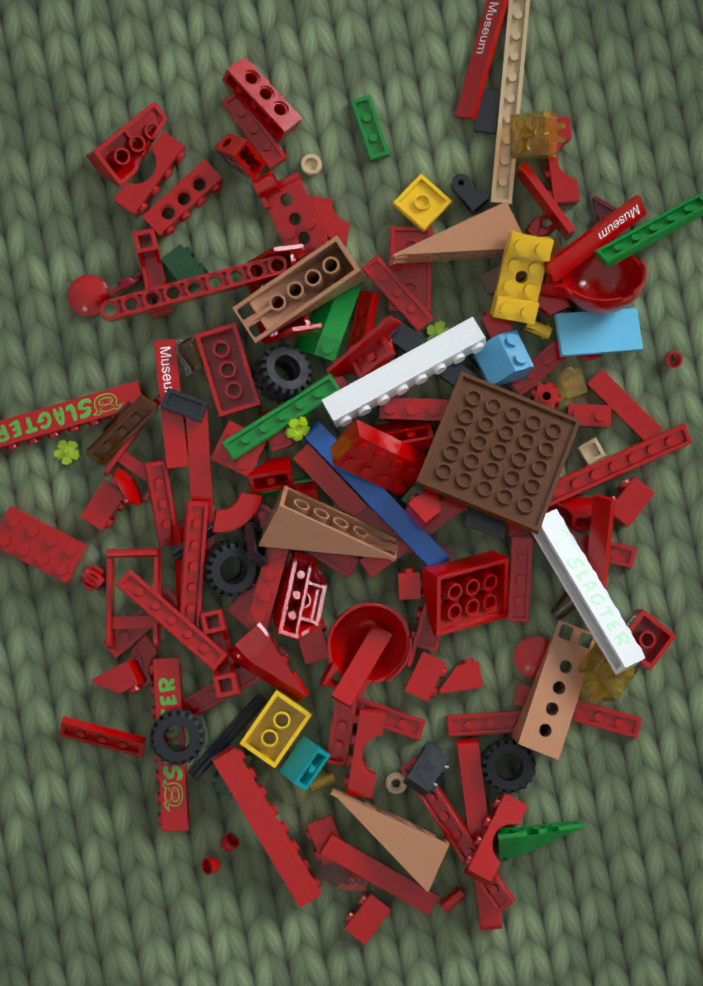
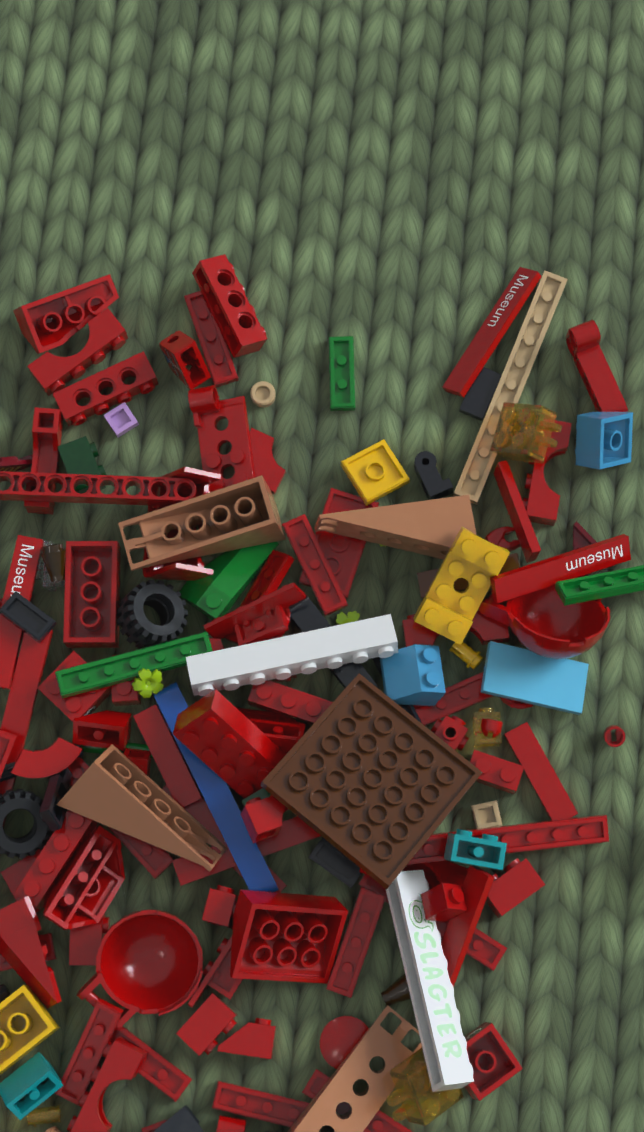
camera: 20 degrees right, 10 degrees down
red tile [331,624,393,708] -> none
none -> lavender plate [104,402,139,438]
none -> red brick [421,883,467,922]
none -> teal brick [444,829,507,870]
none -> red hinge [481,718,503,738]
none -> red beam [566,319,628,412]
none -> dark azure slope [575,412,633,470]

